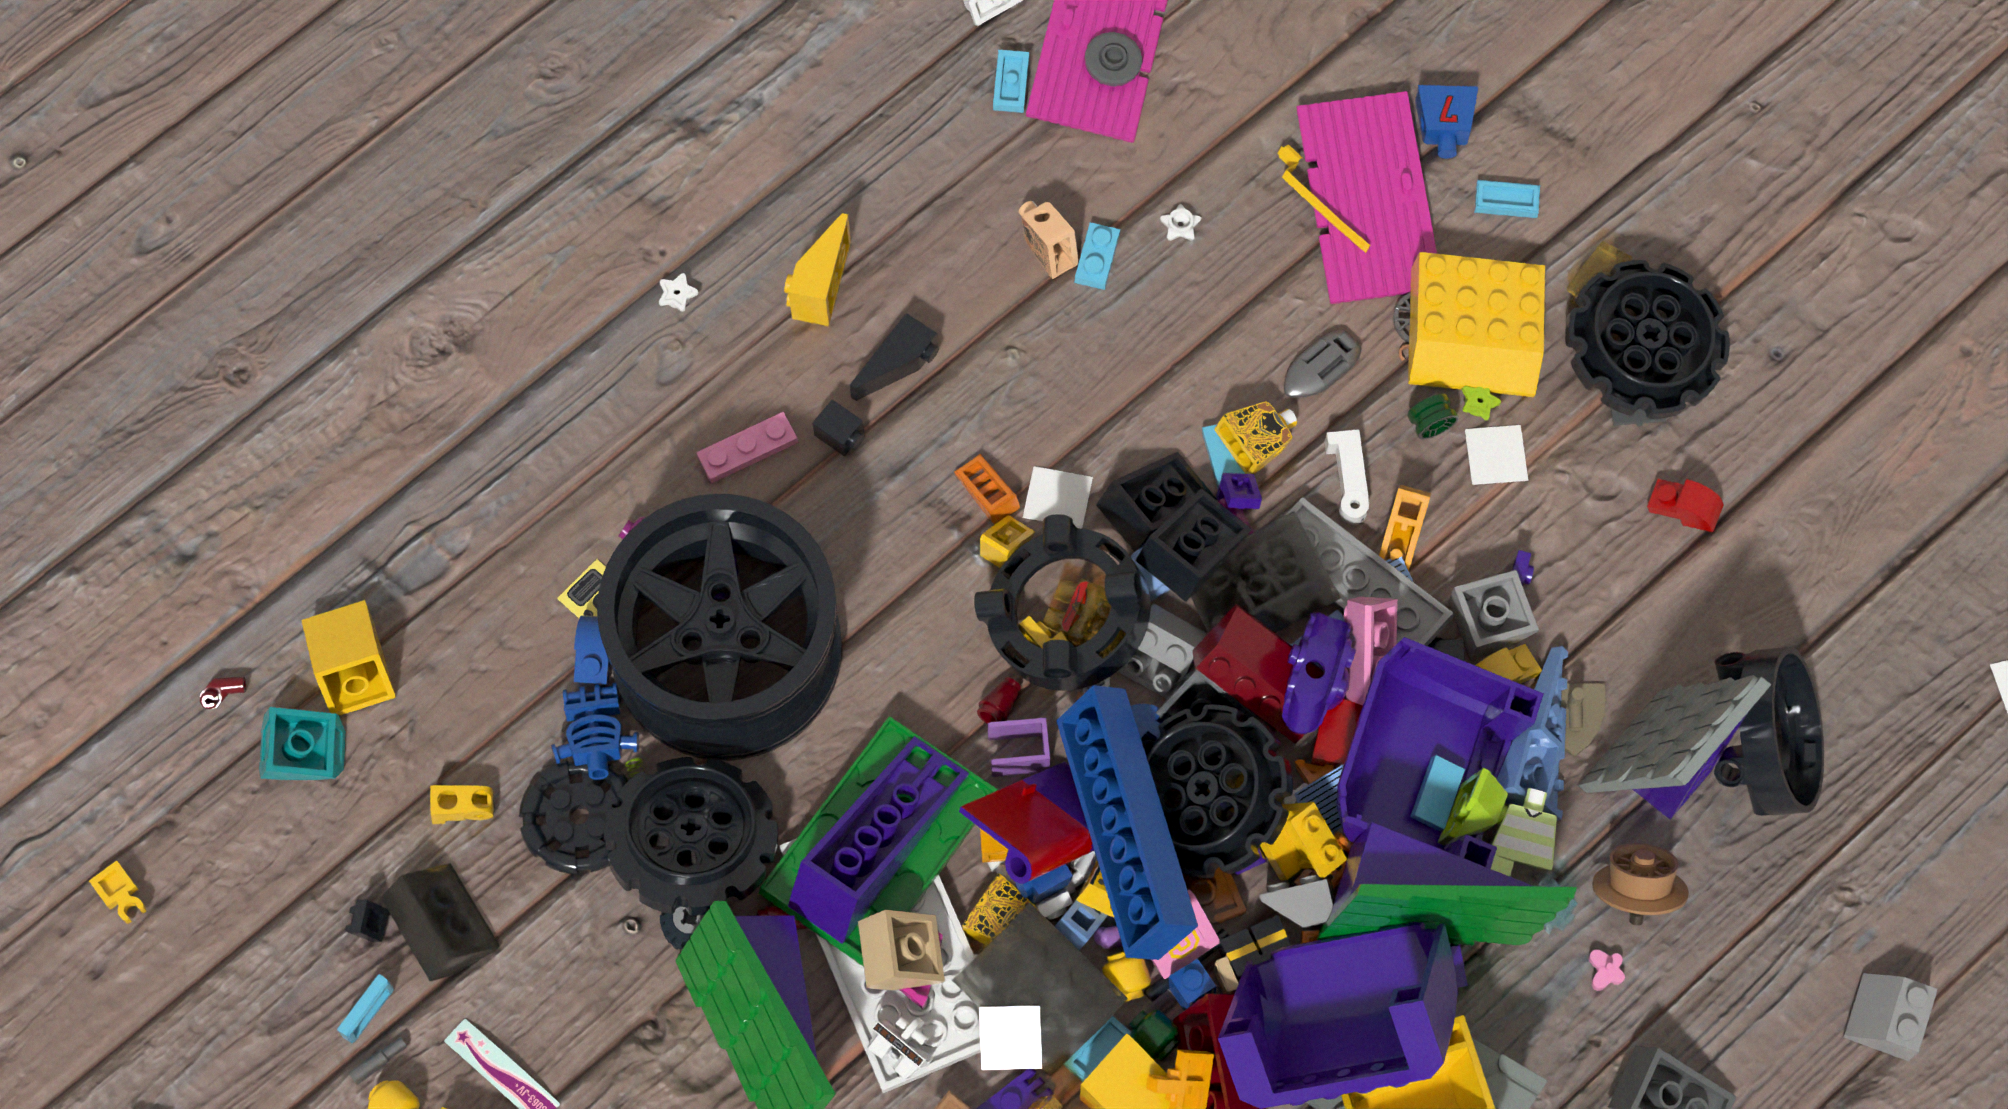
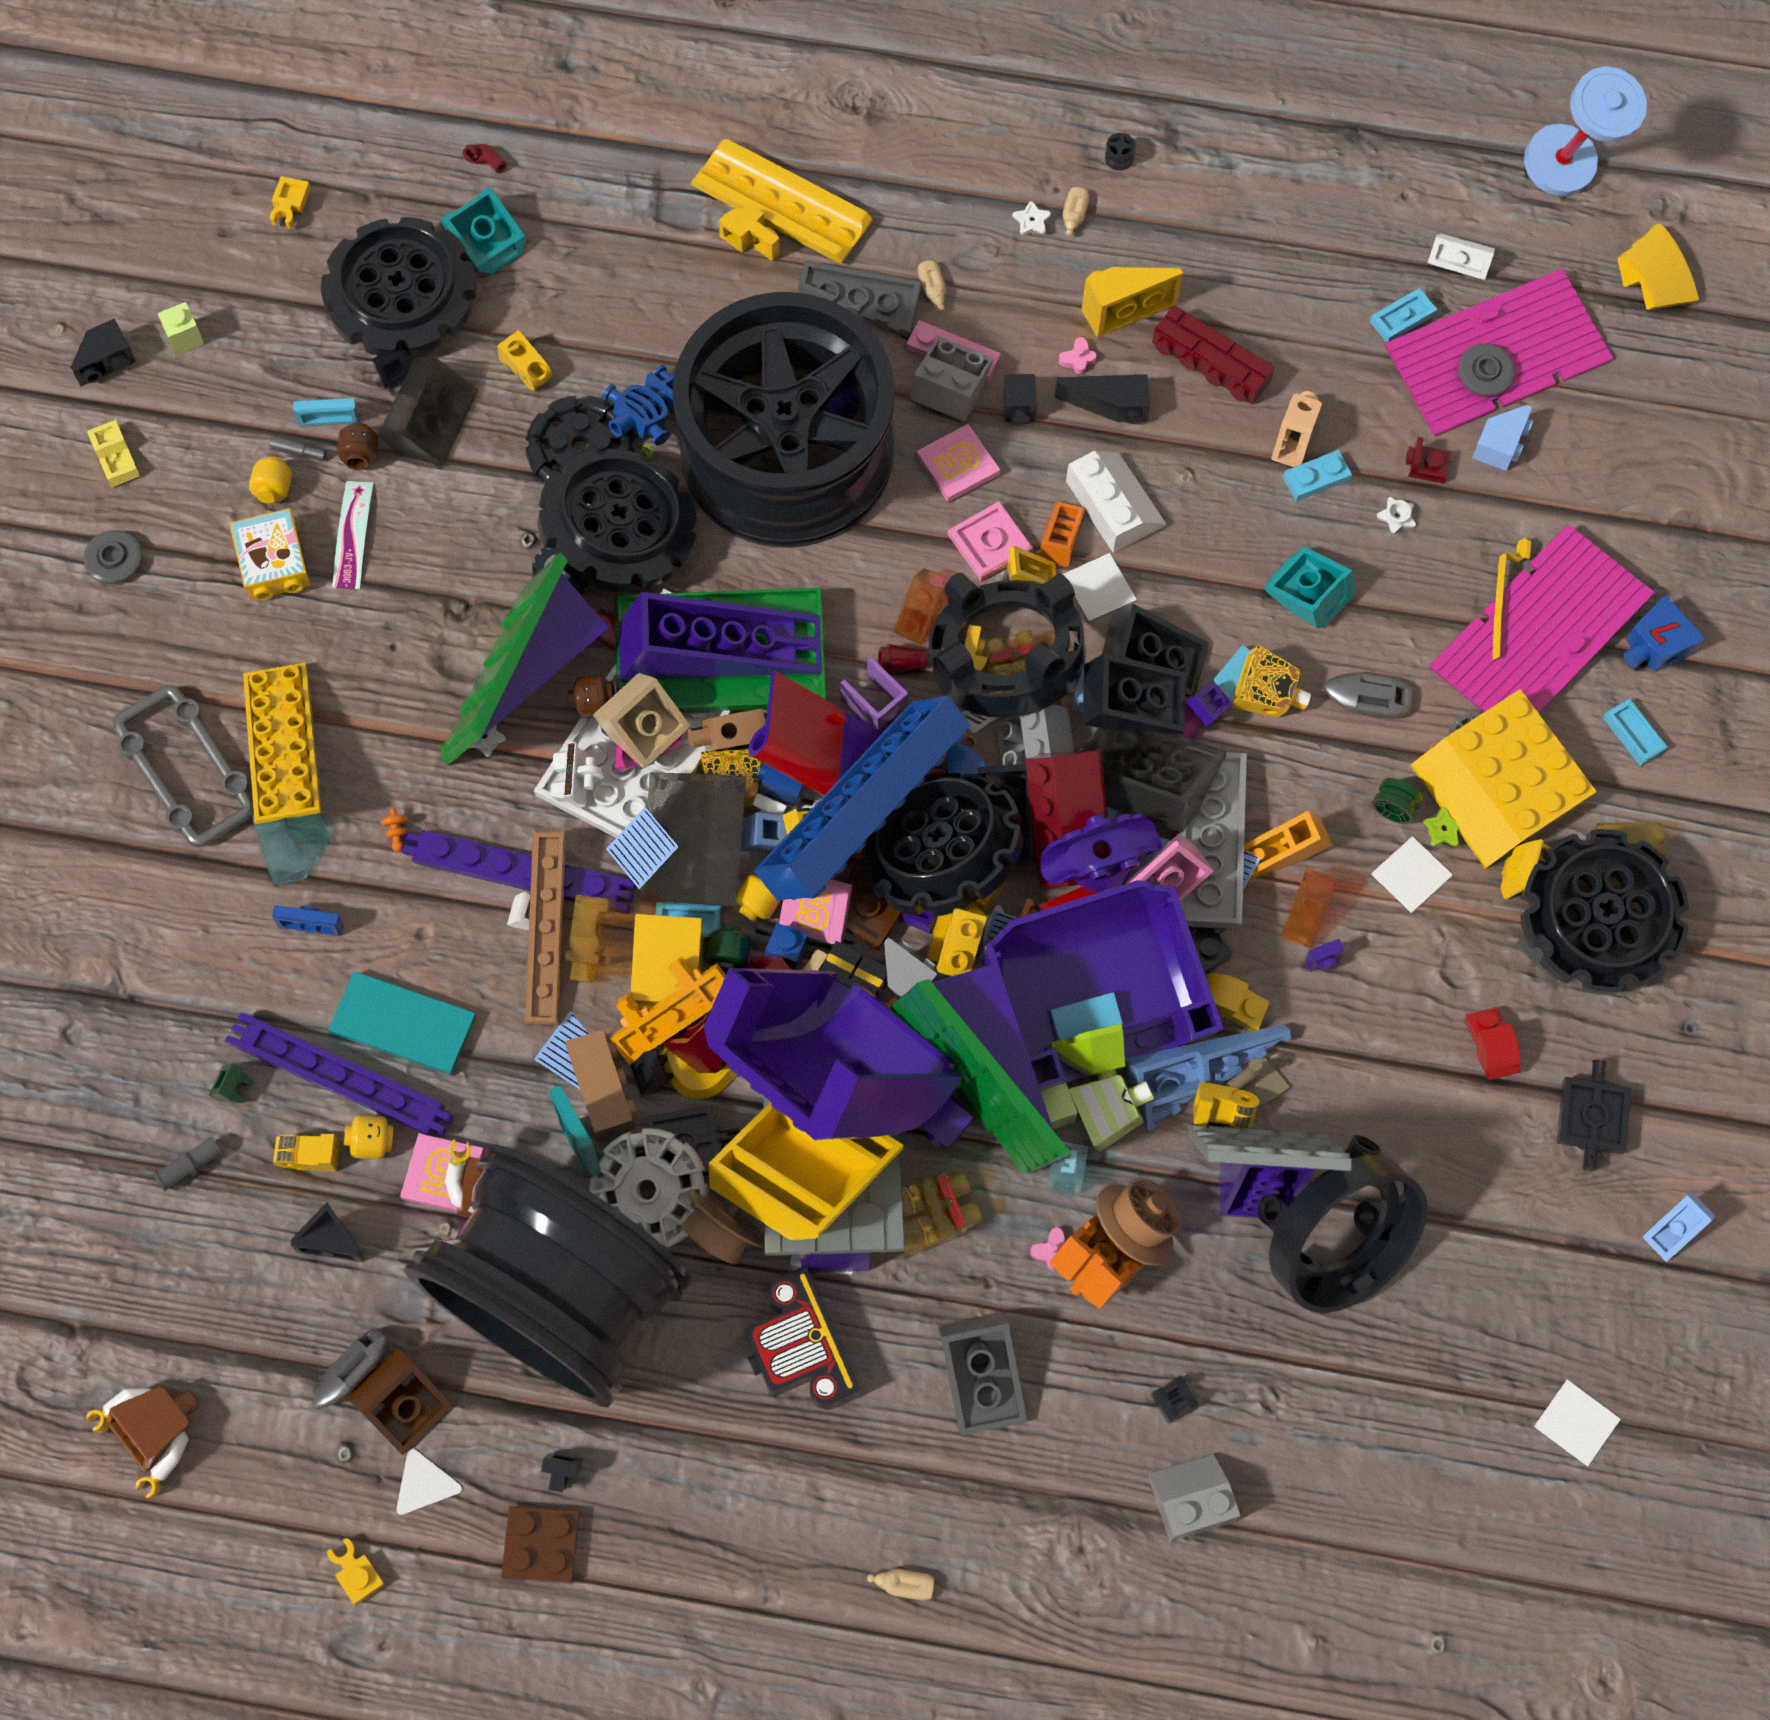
camera: 50 degrees right, 0 degrees up
yellow slope [301,600,396,716] -> none
white leg [1324,430,1369,526] -> none
light grey slope [1449,570,1539,660] -> none
none -> yellowish green brick [157,302,204,356]
none -> black piece [321,217,477,356]
none -> reddish brown head [337,422,378,470]
none -> reddish brown head [568,674,616,718]
none -> medium nougat torso [688,708,766,752]
none -> yellow plate [691,139,872,265]
none -> yellow brick [718,207,780,262]
none -> dark grey wing [798,261,922,338]
none -> clear orange slope [893,568,949,645]
none -> clear yellow hips [901,1172,982,1260]
none -> light grey slope [910,336,993,422]
none -> bright pink tile [916,424,1000,502]
none -> tan piece [917,260,947,311]
none -> bright pink tile [947,501,1033,581]
none -> orange brick [1049,1214,1145,1310]
none -> bright pink piece [1059,337,1096,375]
none -> tan piece [1062,187,1090,236]
none -> white slope [1066,451,1166,553]
none -> black wheel [1105,133,1136,171]
none -> black tile [1150,1375,1199,1424]
none -> dark red brick [1152,305,1275,404]
none -> yellow leg [1193,1081,1260,1129]
none -> teal slope [1263,546,1356,628]
none -> clear orange slope [1280,868,1337,949]
none -> dark red bracket [1405,437,1451,484]
none -> light blue slope [1472,405,1533,471]
none -> yellow piece [1501,839,1550,900]
none -> black plate [1557,1059,1632,1171]
none -> light blue slope [1643,1191,1716,1262]

